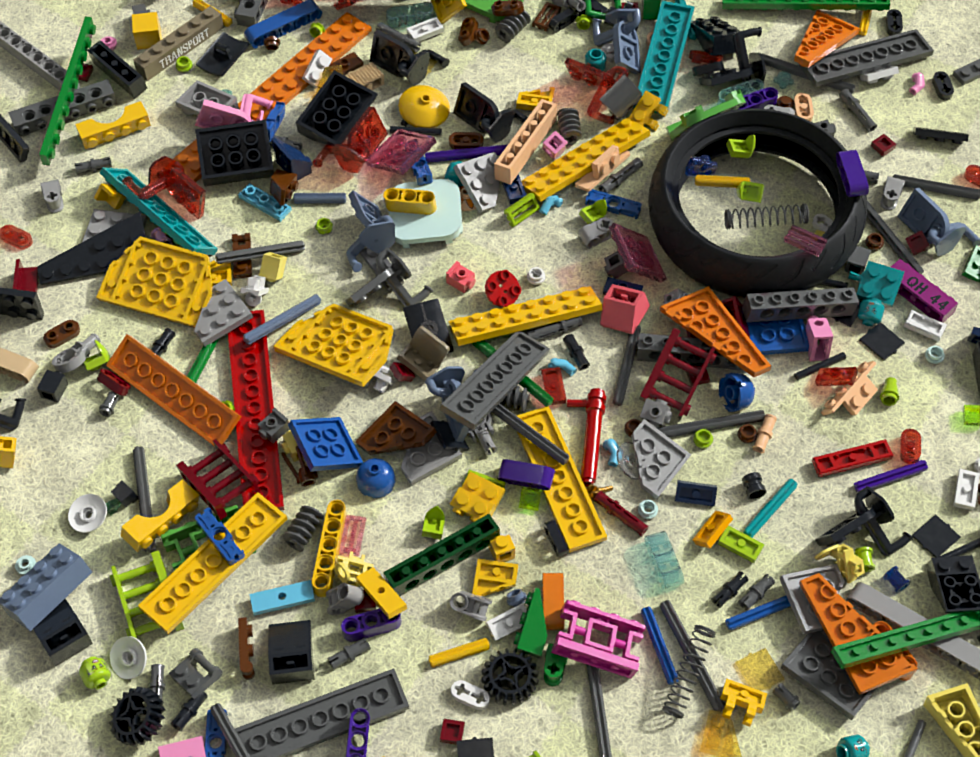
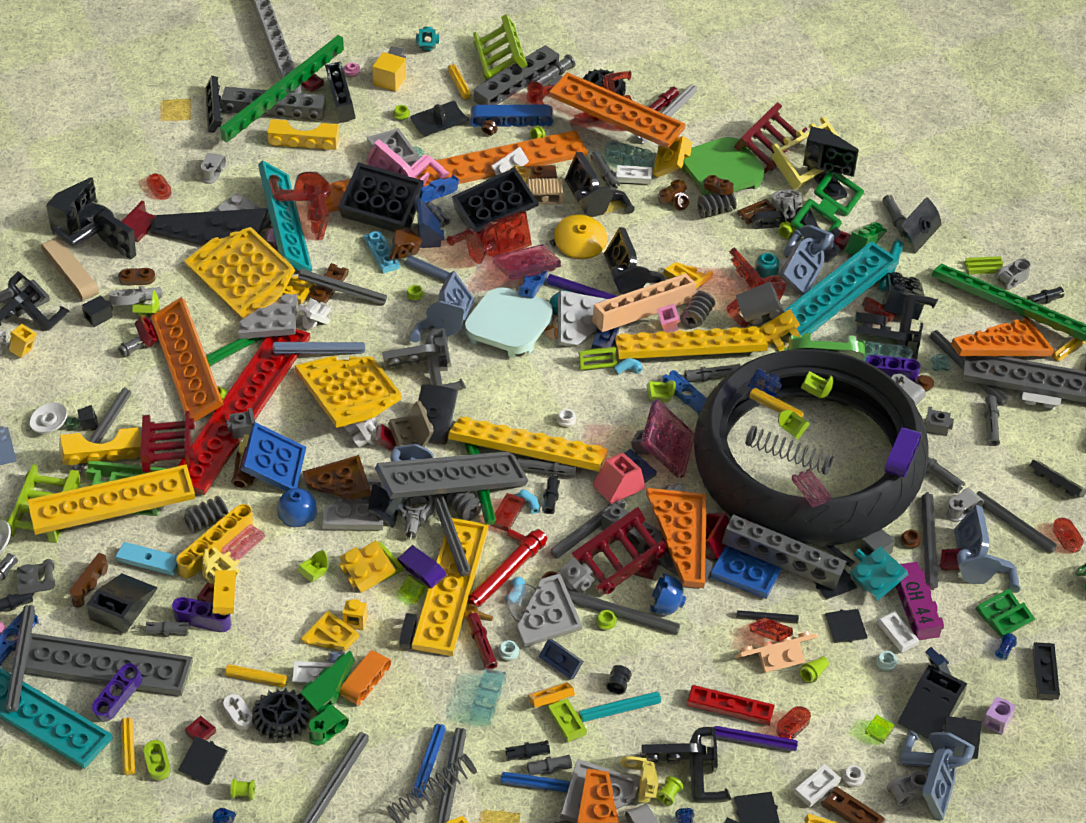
camera: 30 degrees right, 10 degrees down
dark grey pin [74,156,112,174] -> none
yellow panel [94,183,126,209] -> none
dark tan brick [133,6,224,81] -> none
black pin [151,328,176,357] -> none
blue piece [195,508,245,565] -> none
light yellow brick [259,252,287,282] -> none
light grey piece [326,583,364,615] -> none
yellow beam [383,188,437,215] -> none
dark green brick [383,514,500,596] -> none
black bar [390,126,442,135] -> none
coral brick [446,261,476,293] -> none
reddish brown plate [449,132,484,150] -> none
light grey piece [450,591,492,621] -> none
red plate [485,270,522,307] -> none
dark pink fence [551,600,646,679] -> none
light nougat bracket [575,145,630,192] -> none
light grey piece [578,217,613,249] -> none
reddish brown plate [737,424,757,443] -> none
light nougat pin [753,414,777,453] -> none
light nougat plate [794,93,814,122] -> none
bright pink torso [806,315,833,361] -> none
teal head [857,297,885,327] -> none
dark red plate [871,134,897,157] -> none
bright pink arm [909,72,925,95] -> none

